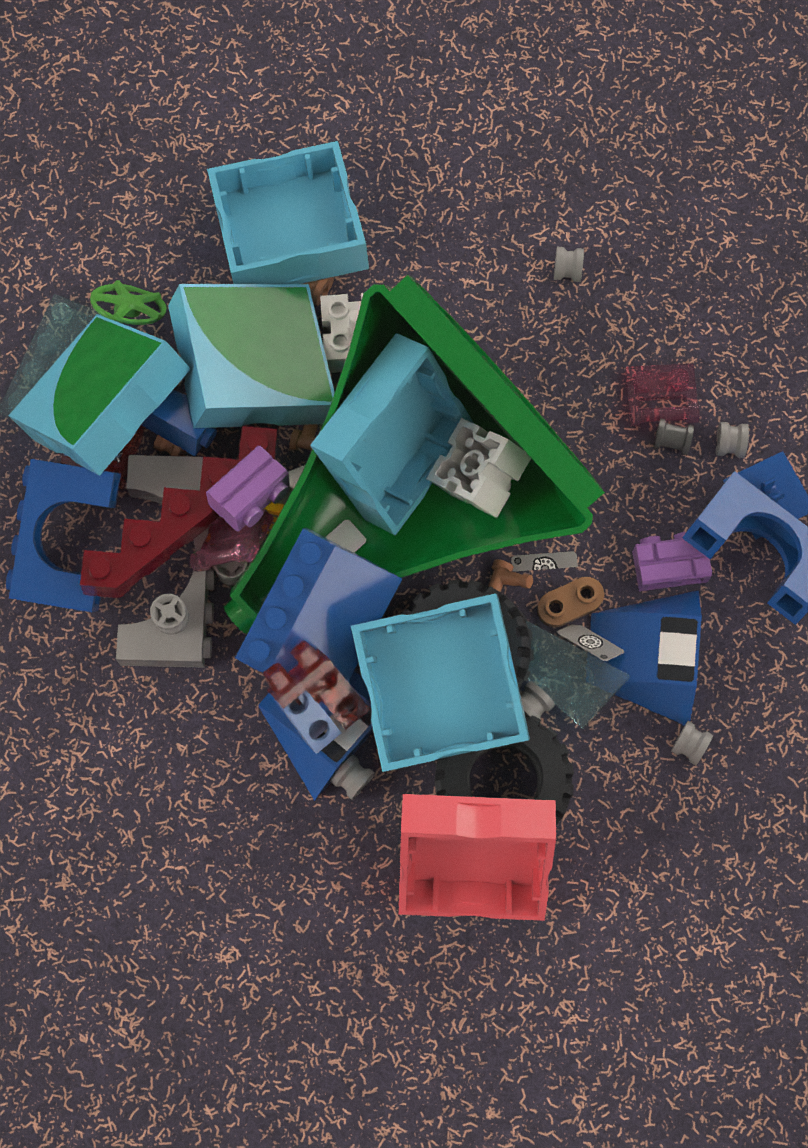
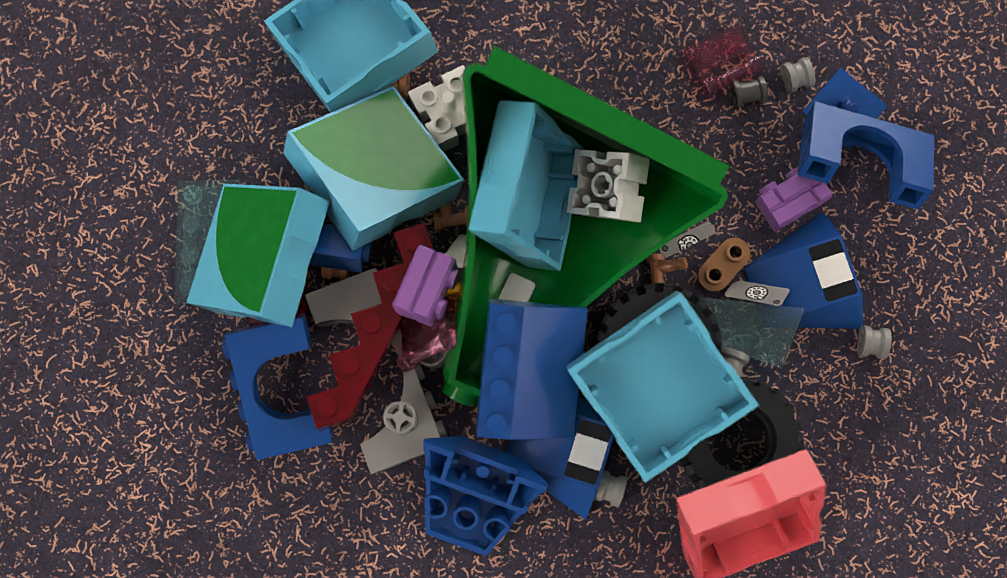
camera: 20 degrees left, 5 degrees up
bright green wheel [90,280,166,325] -> none
clear red hips [263,640,371,754] -> none
none -> blue wedge [423,436,549,556]

